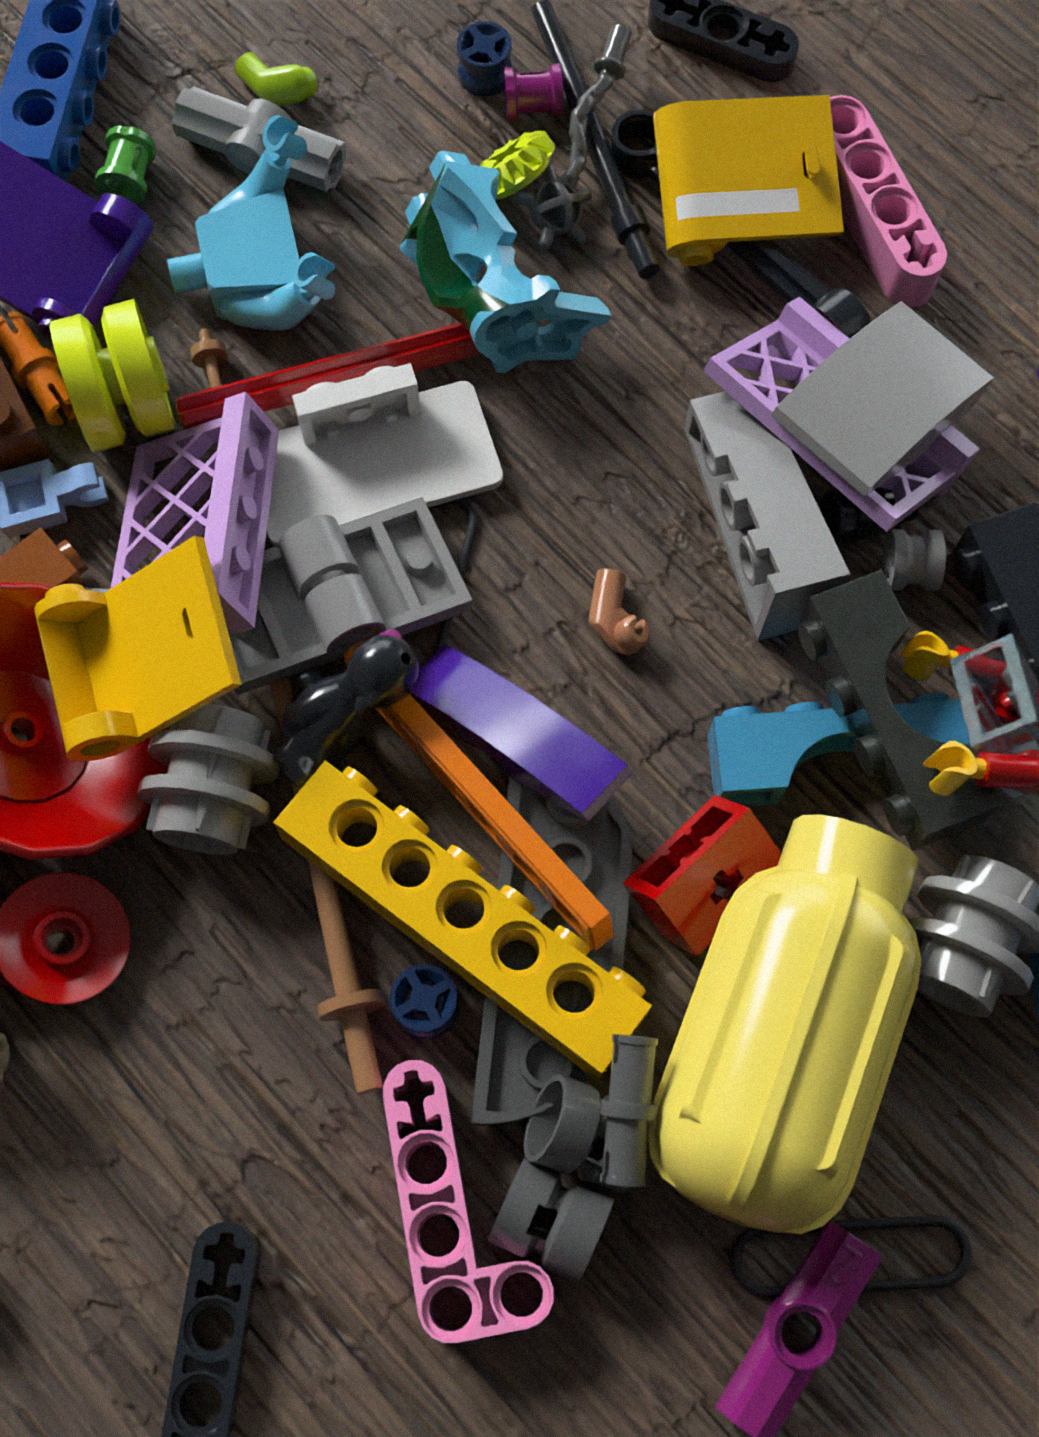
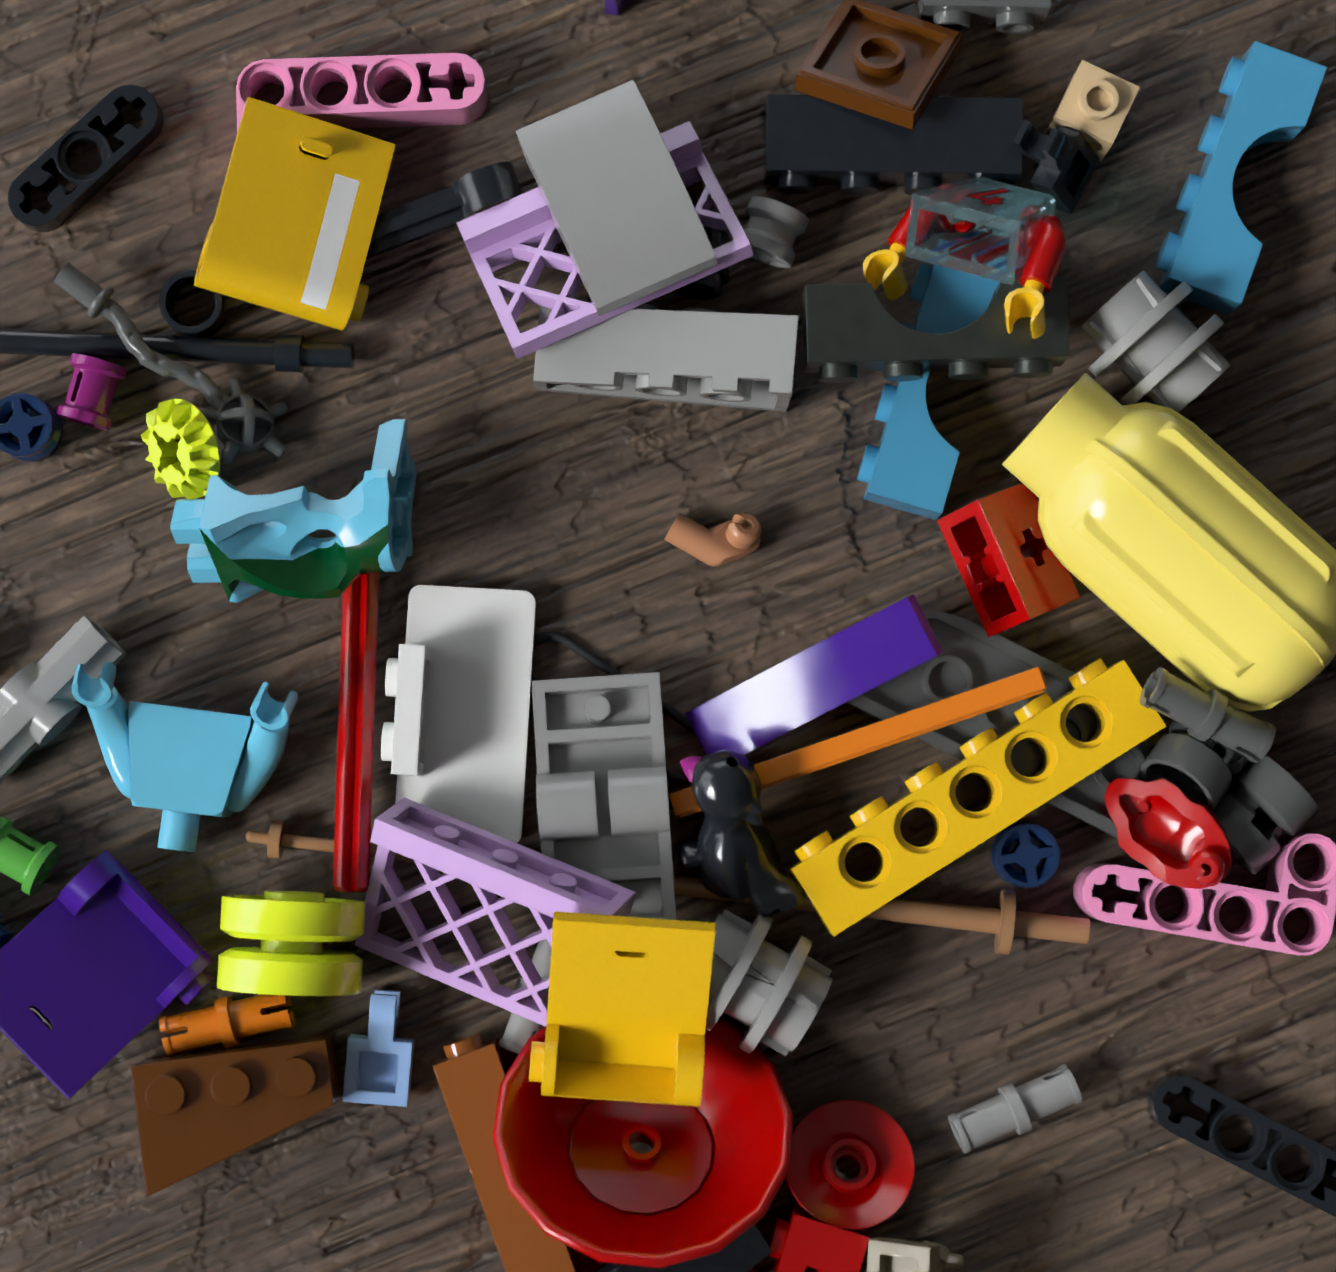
camera: 70 degrees left, 15 degrees up
none -> light grey pin [948,1064,1082,1154]
none -> red arm [1104,777,1232,889]

